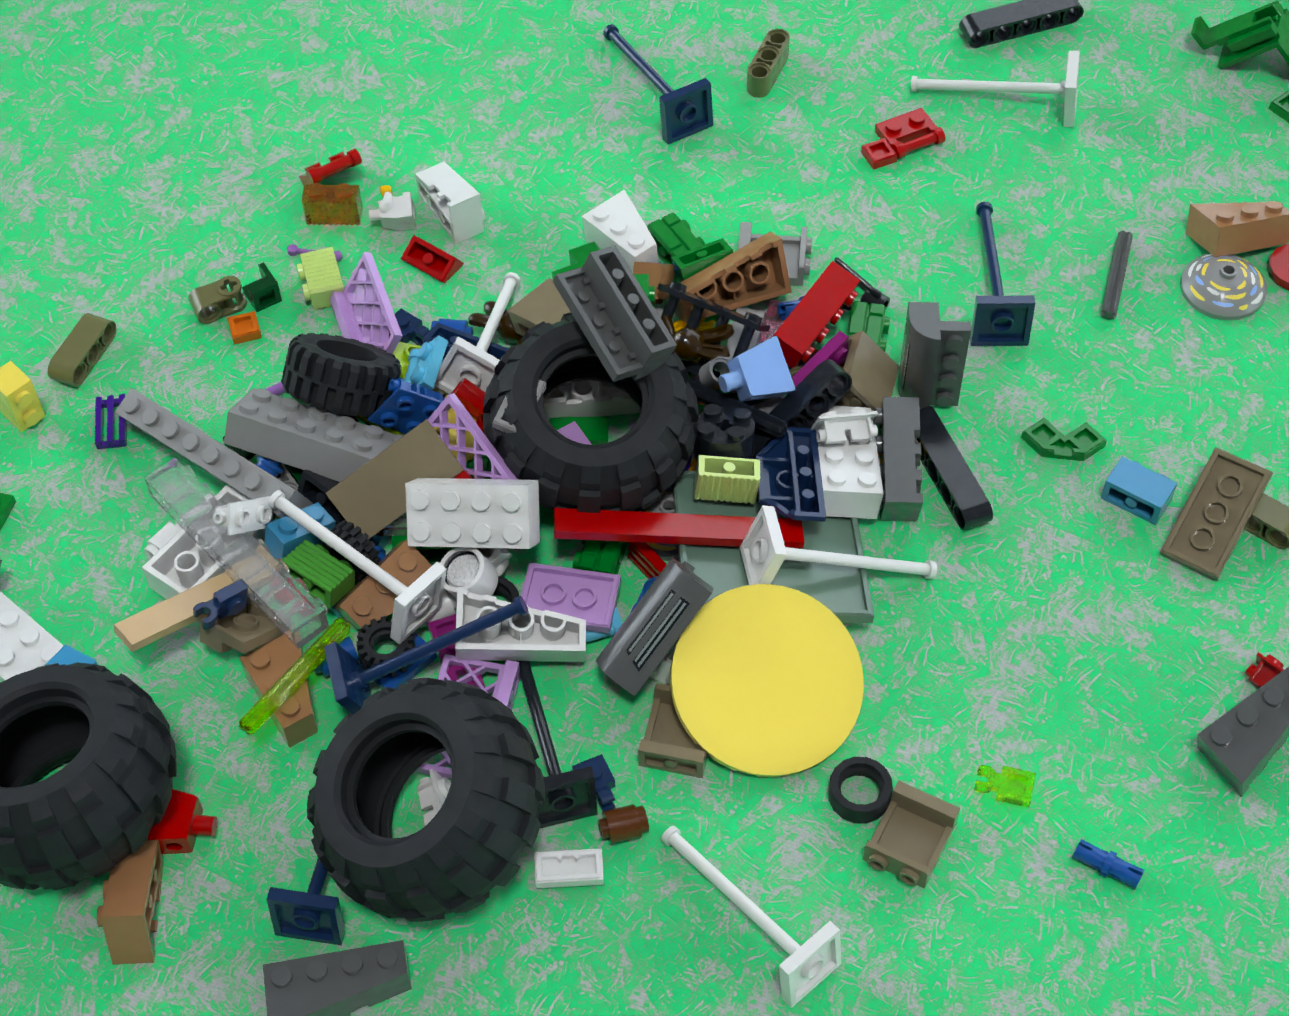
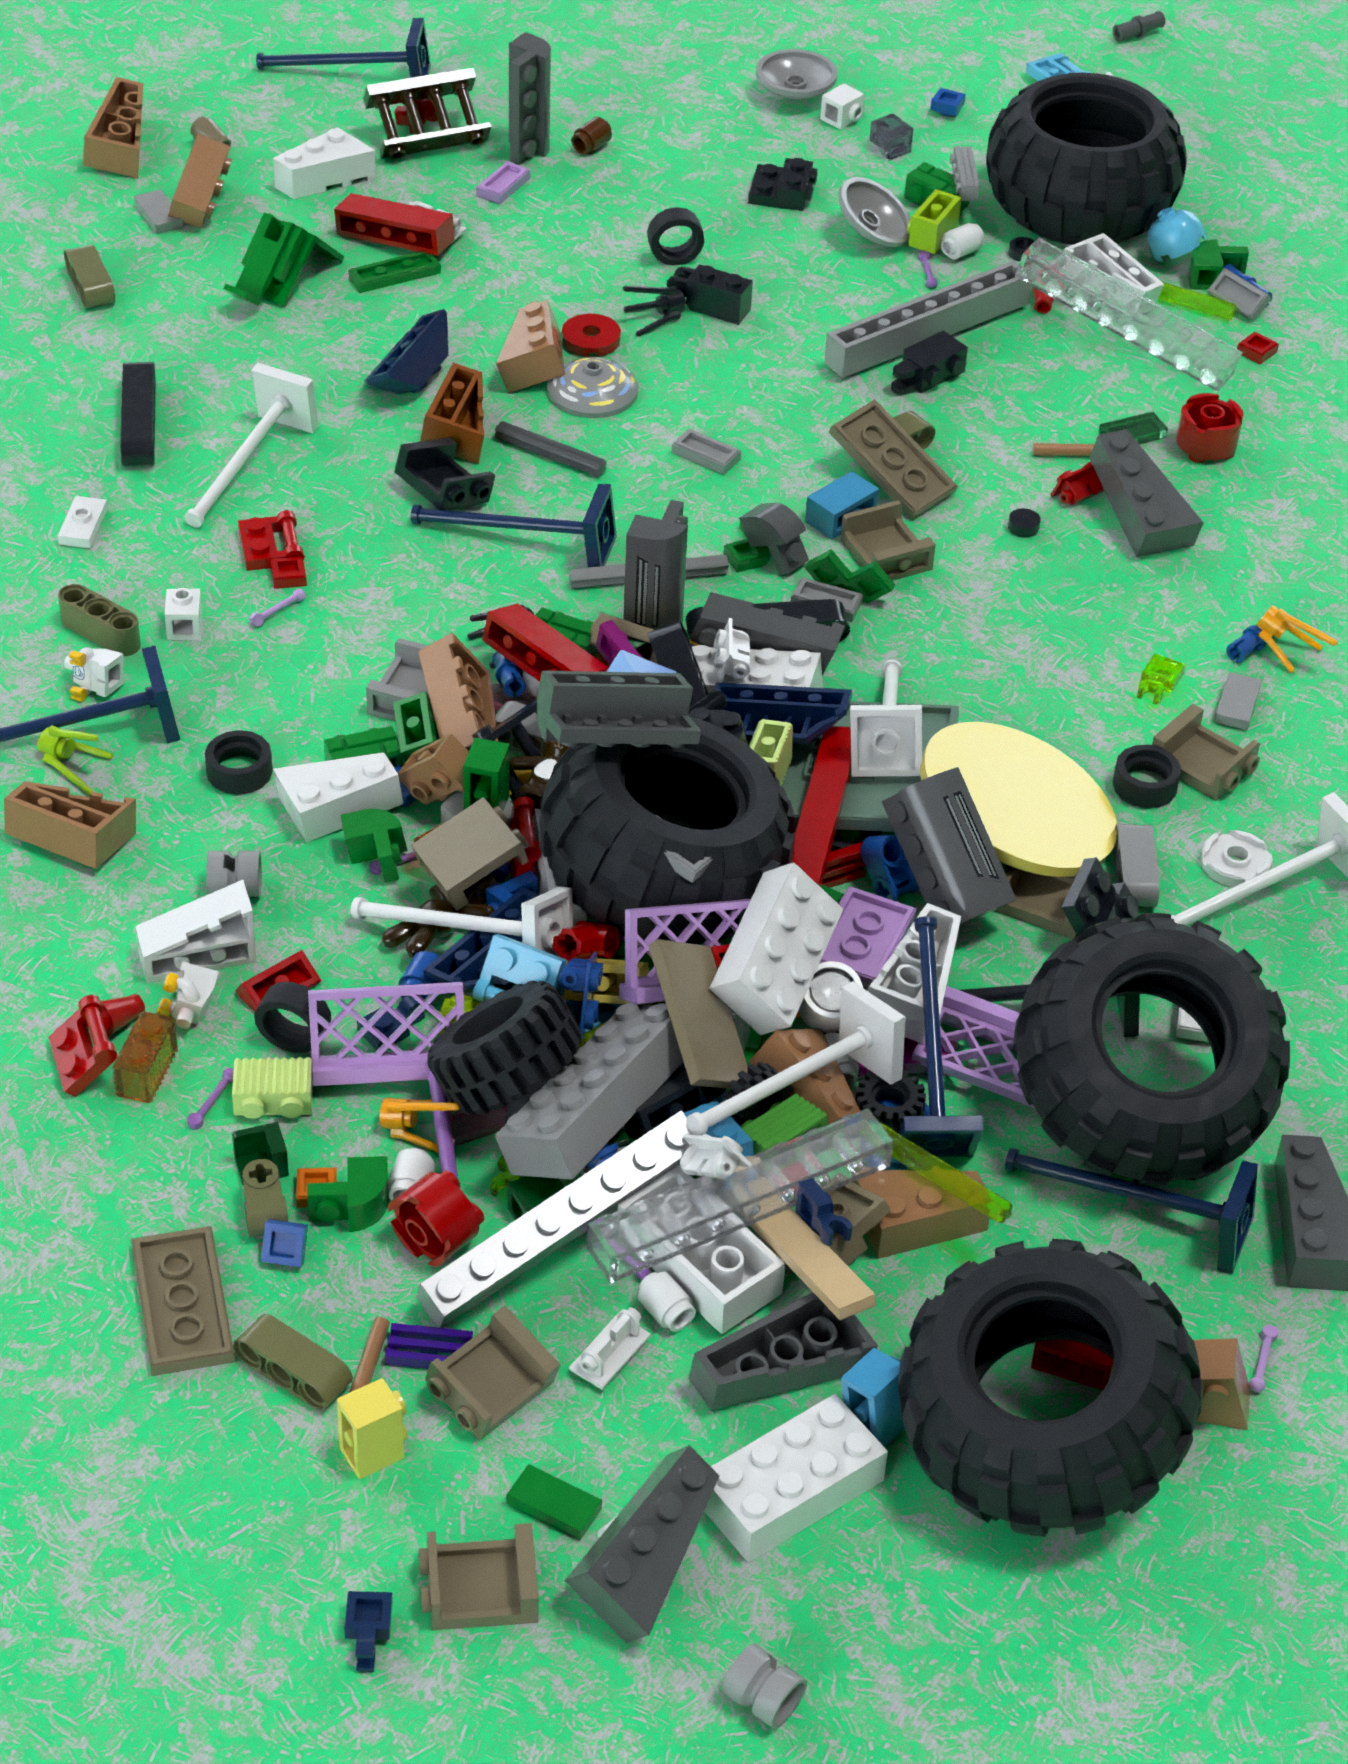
camera: 80 degrees left, 10 degrees down
none -> medium nougat wedge [4,781,136,869]
none -> lime plant [38,725,113,796]
none -> white plate [58,496,108,548]
none -> white piece [64,647,124,702]
none -> red cone [101,994,145,1037]
none -> dark tan tile [131,1226,235,1376]
none -> white brick [165,588,202,640]
none -> black tyre [204,730,273,794]
none -> light grey wheel [207,851,262,897]
none -> lavender hinge [249,589,305,626]
none -> black tyre [254,982,331,1053]
none -> blue plate [261,1219,308,1267]
none -> green brick [307,1156,388,1232]
none -> medium nougat bar [349,1317,390,1393]
none -> dark blue wedge [364,309,449,394]
none -> white brick [388,1148,435,1201]
none -> red brick [388,1170,484,1266]
none -> black panel [394,437,495,510]
none -> dark orange wedge [420,363,484,464]
none -> dark tan panel [425,1305,561,1440]
none -> light grey axle [569,554,729,588]
none -> white hinge [569,1307,651,1390]
none -> light grey tile [672,429,741,475]
none -> dark grey wedge [688,1292,878,1410]
none -> dark grey brick [739,503,809,575]
none -> light grey tile [791,577,863,622]
none -> green tile [805,549,895,603]
none -> dark tan panel [841,500,936,581]
none -> black tile [1008,508,1041,537]
none -> black plate [1061,857,1140,936]
none -> light grey beam [1114,824,1159,907]
none -> white tile [1200,830,1273,887]
none -> light grey tile [1214,672,1262,730]
none -> lavender hinge [1249,1325,1279,1393]
none -> light orange plant [1256,605,1338,673]

